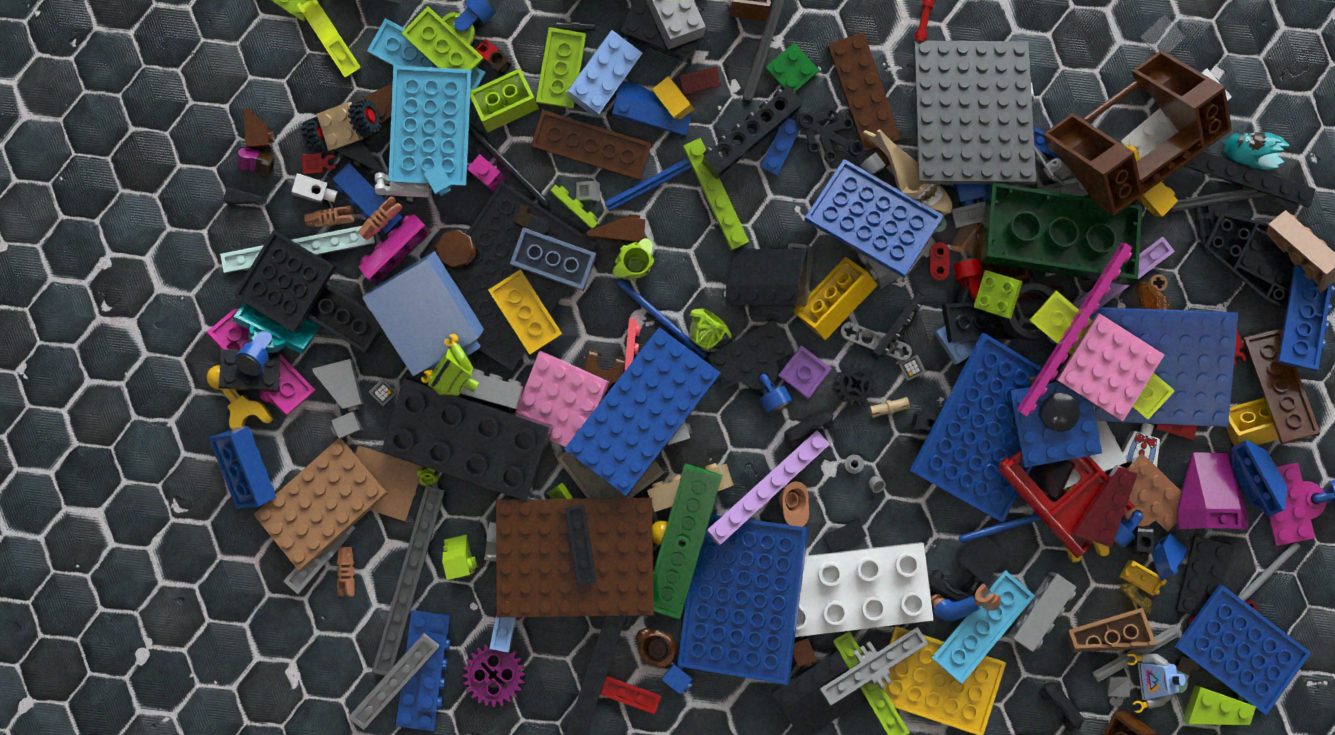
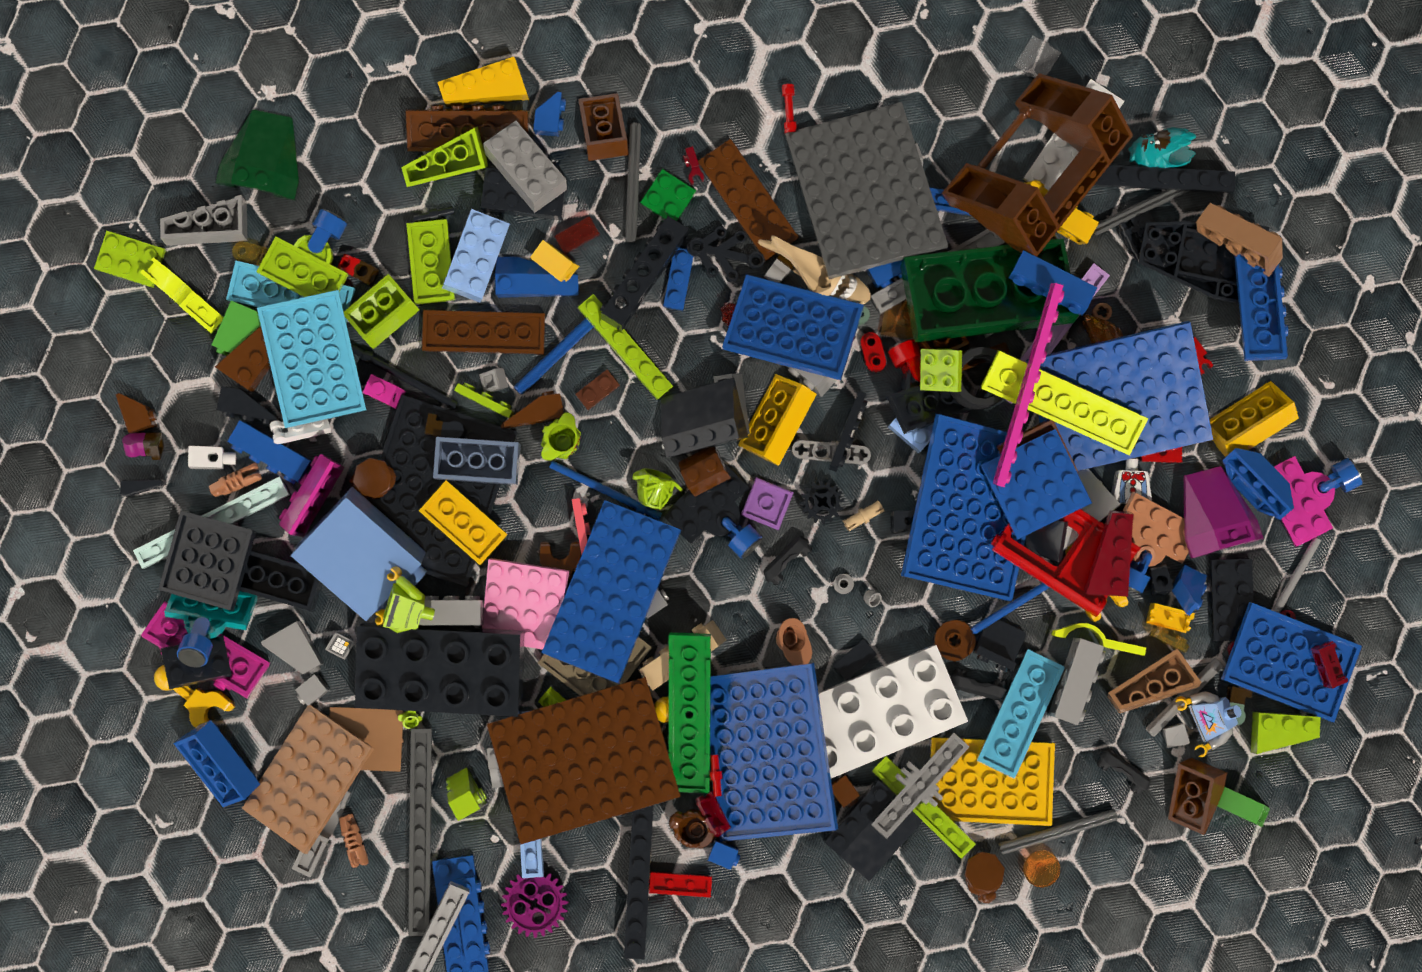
camera: 15 degrees left, 0 degrees up
plate [300,99,382,154] -> none
red plate [301,153,336,174] -> none
nougat hinge [358,196,403,240] -> none
medium azure brick [424,164,453,196] -> none
black plate [565,504,597,585] -> none
lavender plate [706,430,830,545] -> none
slope [899,355,926,381] -> none
piece [931,583,1001,621] -> none
light grey hinge [1034,146,1071,186] -> none
black dish [1041,393,1080,432] -> none
bright pink plate [1056,313,1164,421] -> none
reddish brown plate [1243,329,1320,445] -> none
none -> bright green slope [212,301,261,356]
none -> clear yellow plate [232,241,268,266]
none -> copper plate [575,370,620,411]
none -> reddish brown slope [679,446,731,497]
none -> dark red plate [683,146,704,185]
none -> dark red hinge [696,791,731,837]
none -> red bar [710,755,722,797]
none -> clear red plate [720,302,736,327]
none -> reddish brown plate [934,620,976,661]
none -> blue brick [1009,250,1097,315]
none -> neon yellow piece [1051,623,1146,656]
none -> dark red hinge [1311,641,1348,689]

